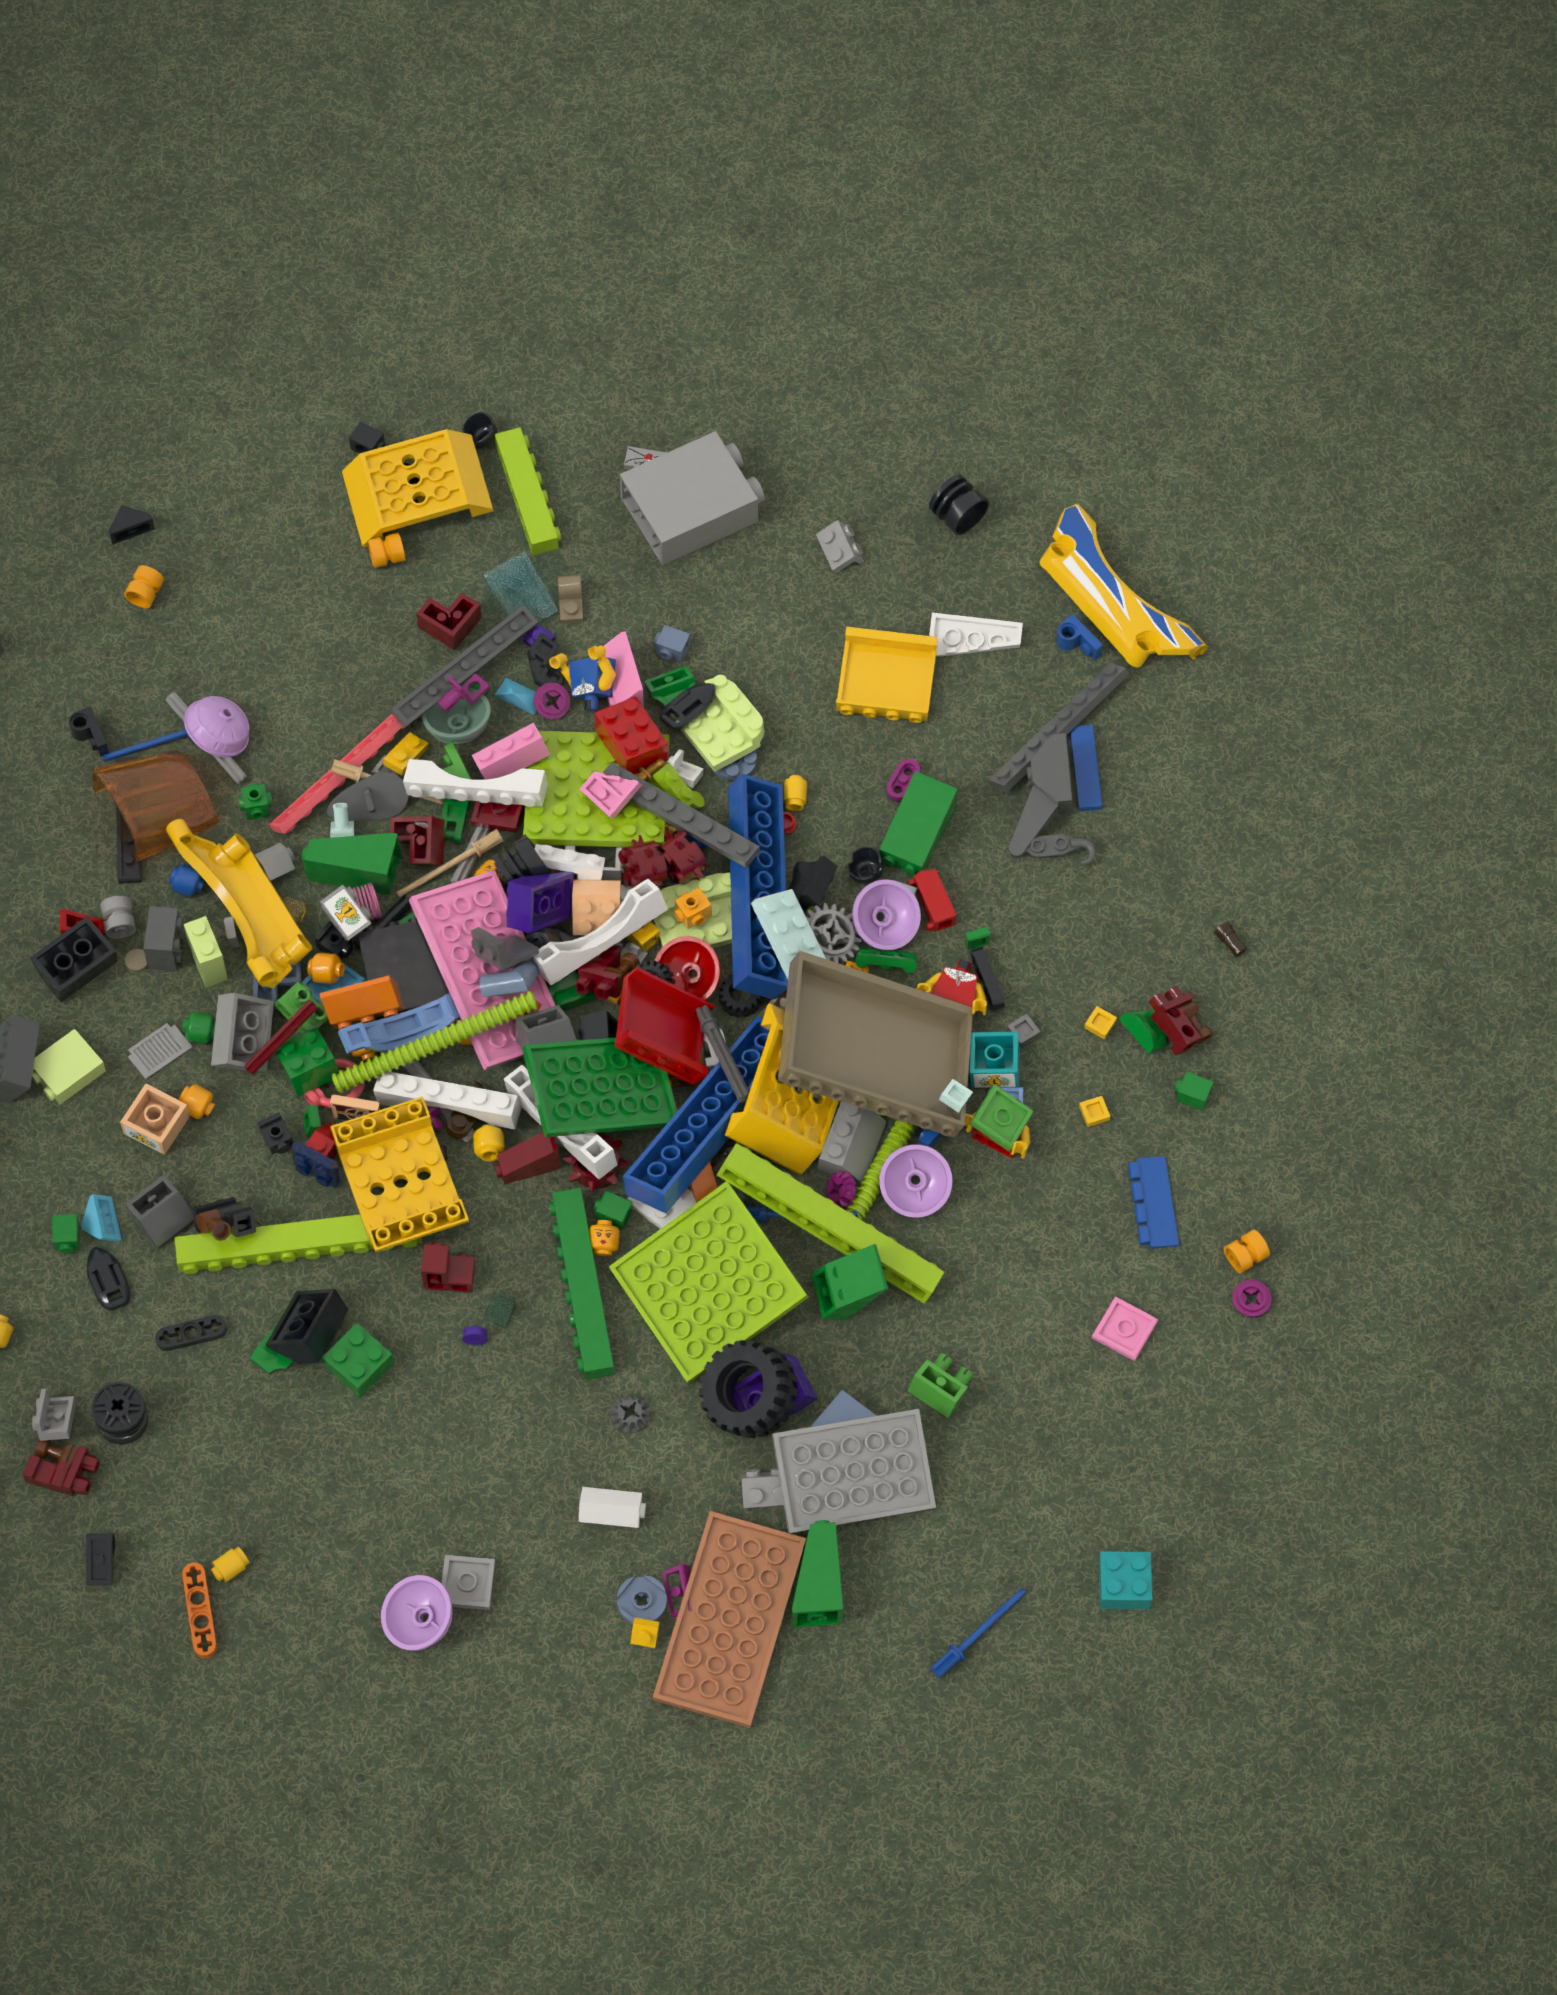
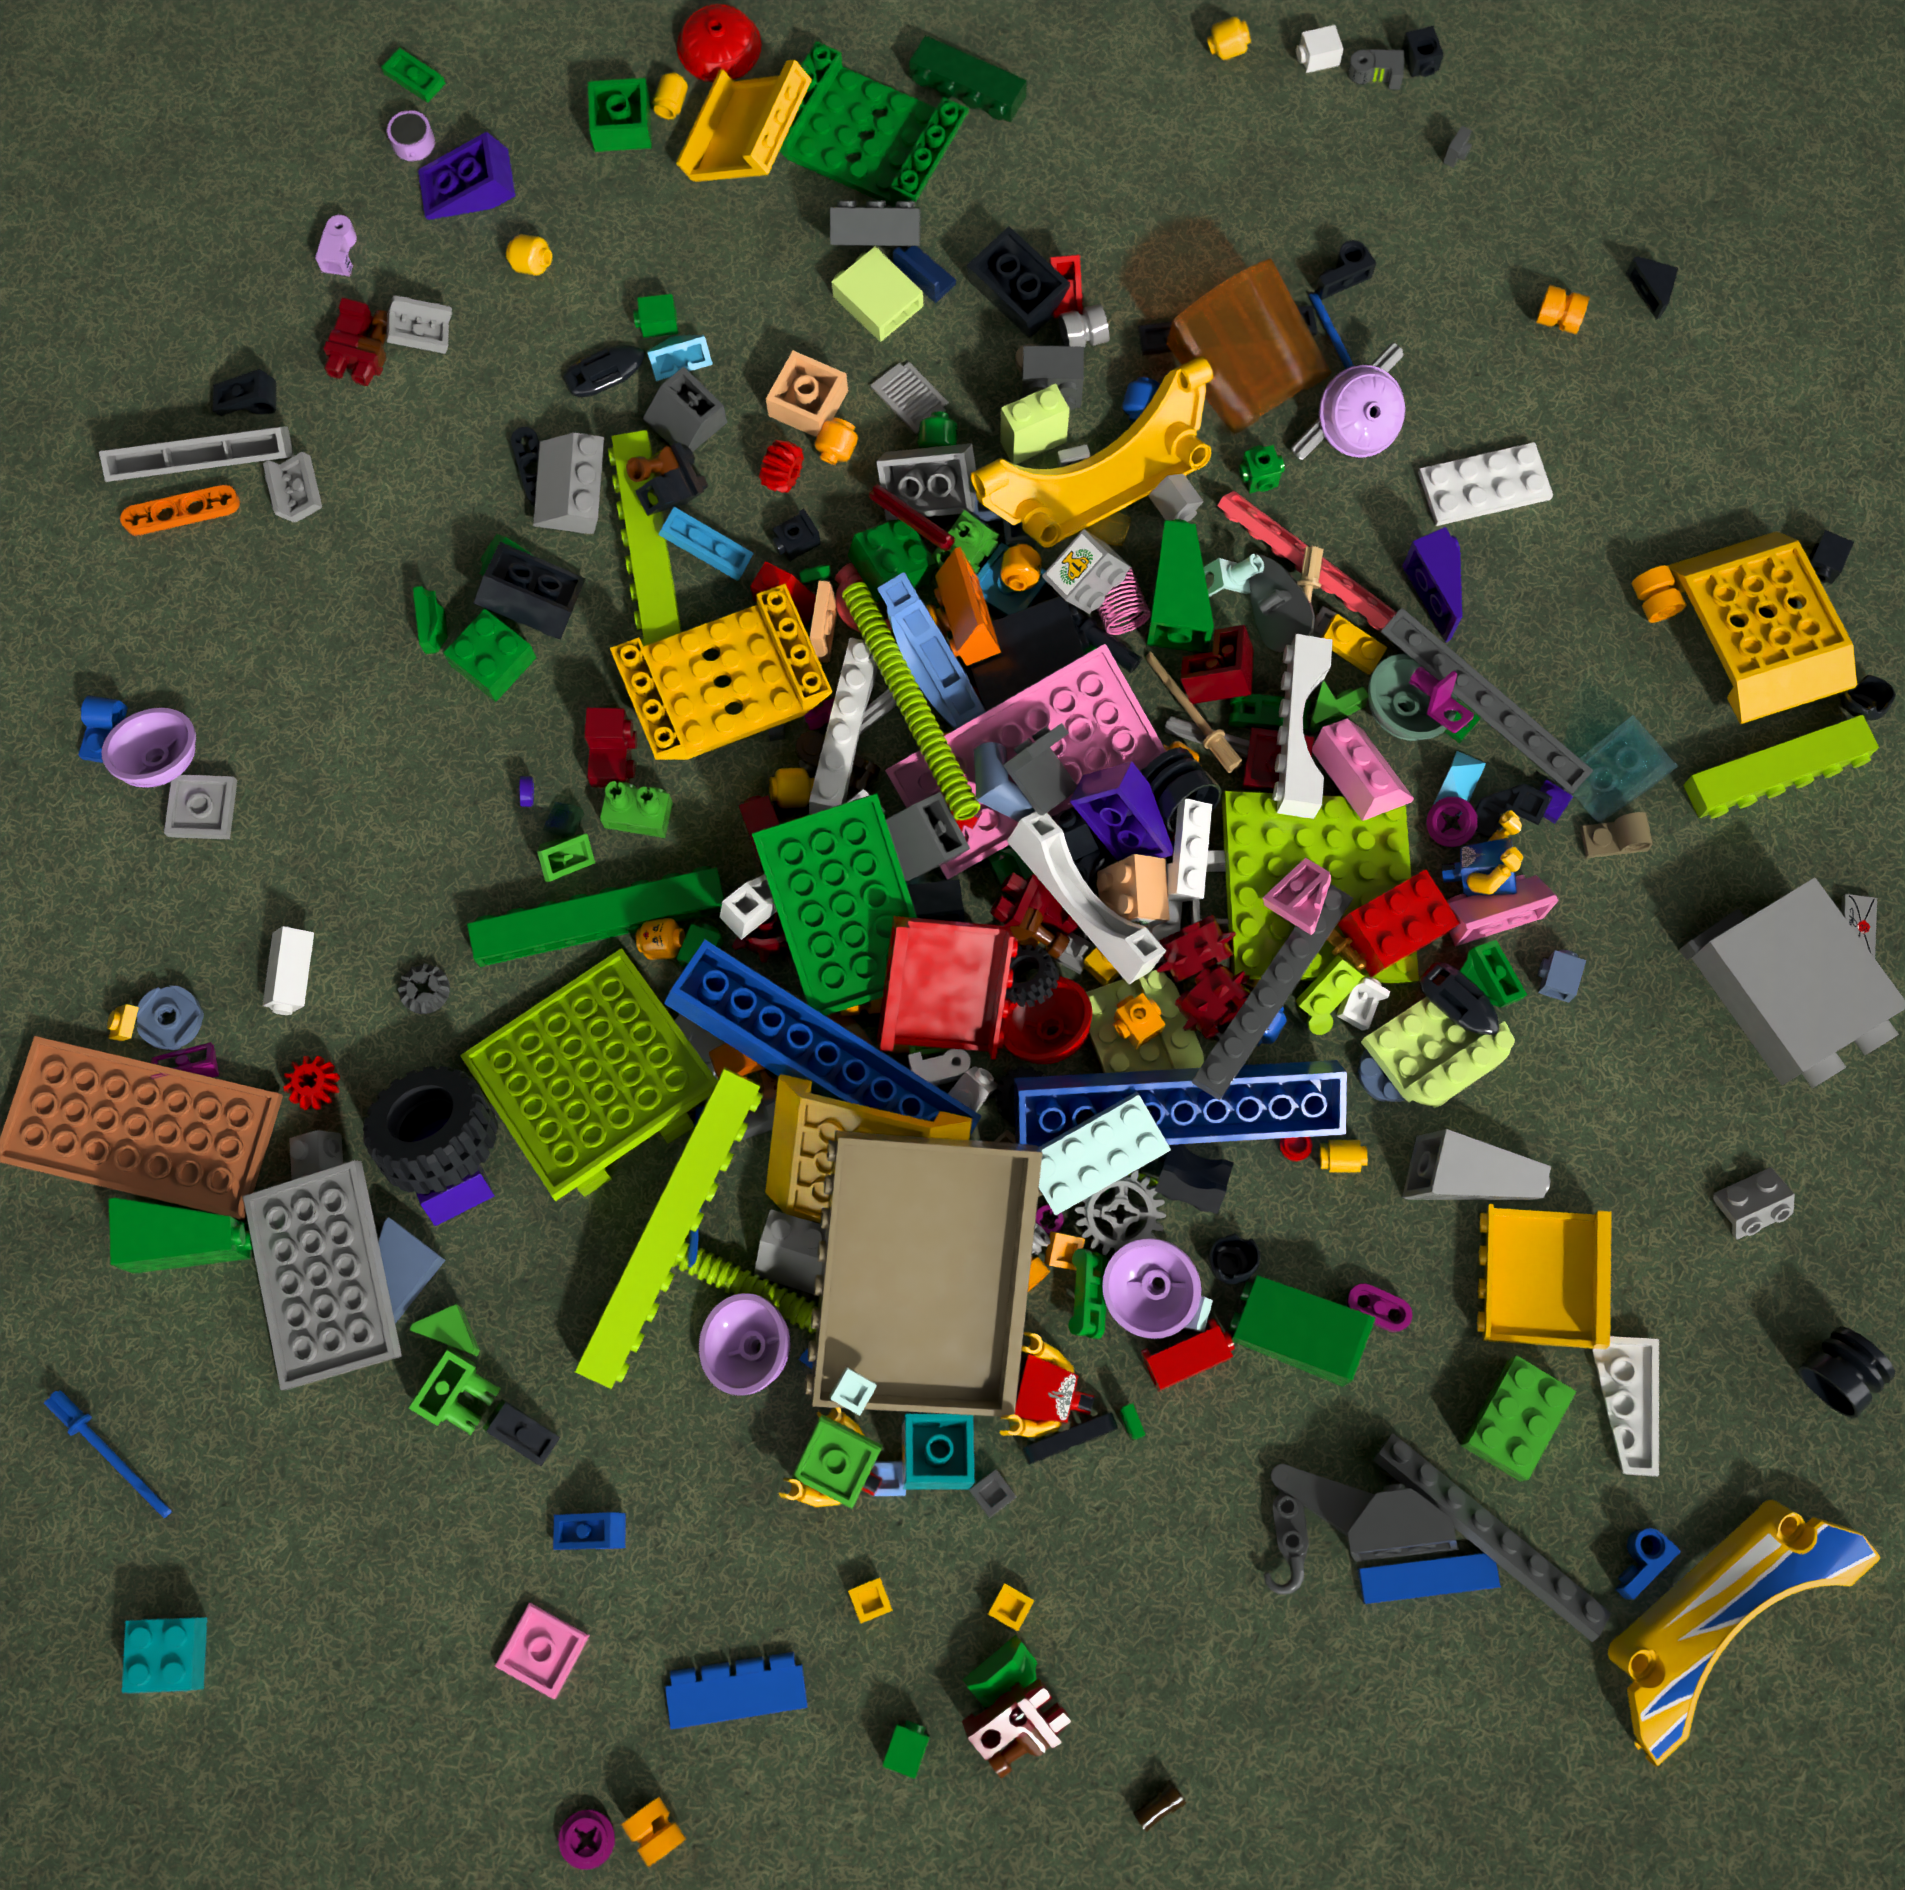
camera: 90 degrees right, 10 degrees up
black wheel [92,1382,149,1445] -> none
yellow brick [211,1547,250,1583] -> none
clear blue plate [291,1140,341,1189] -> none
dark red brick [416,593,482,650] -> none
dark grey axle [696,1005,749,1103] -> none
green slope [811,1244,888,1320] -> none
magenta gear [824,1170,855,1209] -> none
none -> blue plate [78,695,128,763]
none -> light grey brick [99,426,294,482]
none -> light grey bracket [263,452,322,522]
none -> red gear [283,1056,340,1110]
none -> bright green slope [410,1304,480,1356]
none -> green slope [413,586,448,655]
none -> black plate [482,1399,560,1466]
none -> light grey slope [533,432,604,534]
none -> bright green slope [537,833,595,882]
none -> blue plate [553,1512,626,1550]
none -> bright green brick [600,781,673,838]
none -> dark azure plate [658,507,754,581]
none -> red gear [759,440,804,493]
none -> dark blue panel [893,246,956,303]
none -> white bracket [948,1066,998,1112]
none -> dark purple slope [1402,527,1462,643]
none -> light grey slope [1402,1129,1551,1200]
none -> white plate [1418,442,1553,526]
none -> bright green brick [1460,1355,1576,1482]
none -> dark grey plate [1679,909,1746,960]

